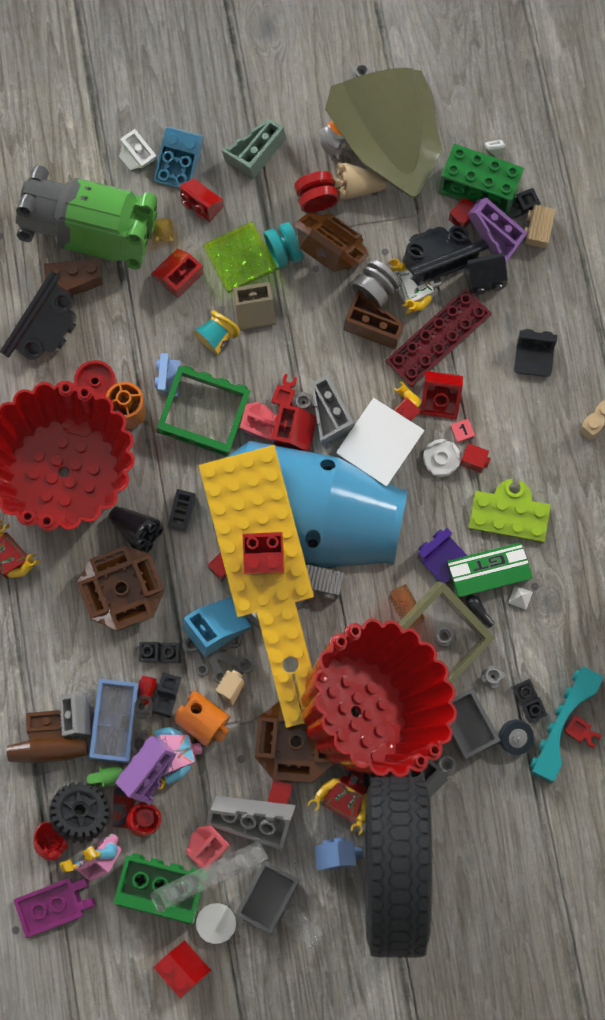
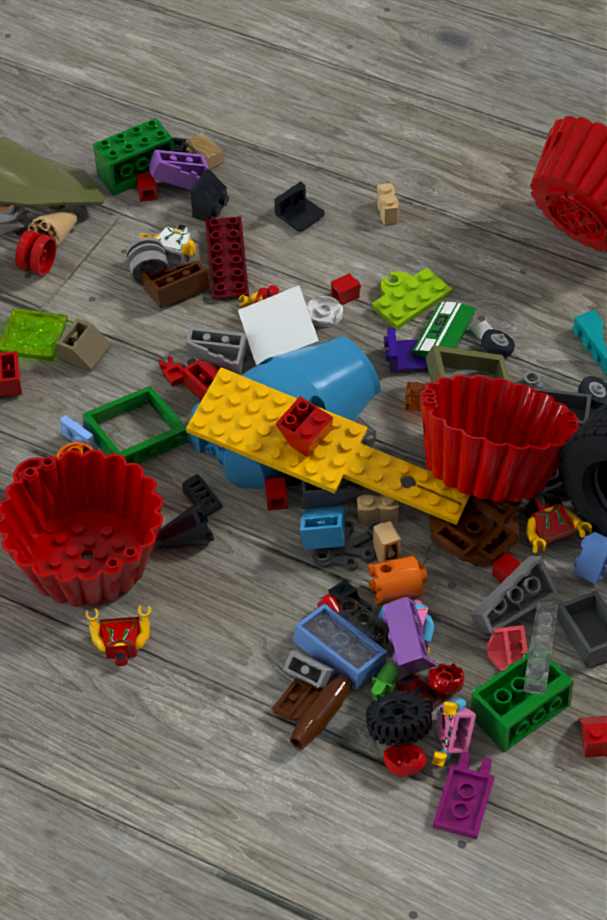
camera: 50 degrees left, 25 degrees down
reddish brown piece [77,545,164,632] -> none
black slope [139,642,181,663] -> none
hat [193,310,240,355] -> none
white tile [196,903,236,944] -> none
coral slope [240,402,278,442] -> none
teal wheel [263,222,303,269] -> none
reddish brown piece [294,213,368,272] -> none
black brick [402,226,489,286] -> none
red slope [420,371,463,419] -> none
coral tile [450,419,475,443] -> none
black slope [511,679,547,723] -> none
none -> tan brick [357,494,399,526]
none -> black wheel [481,329,515,358]

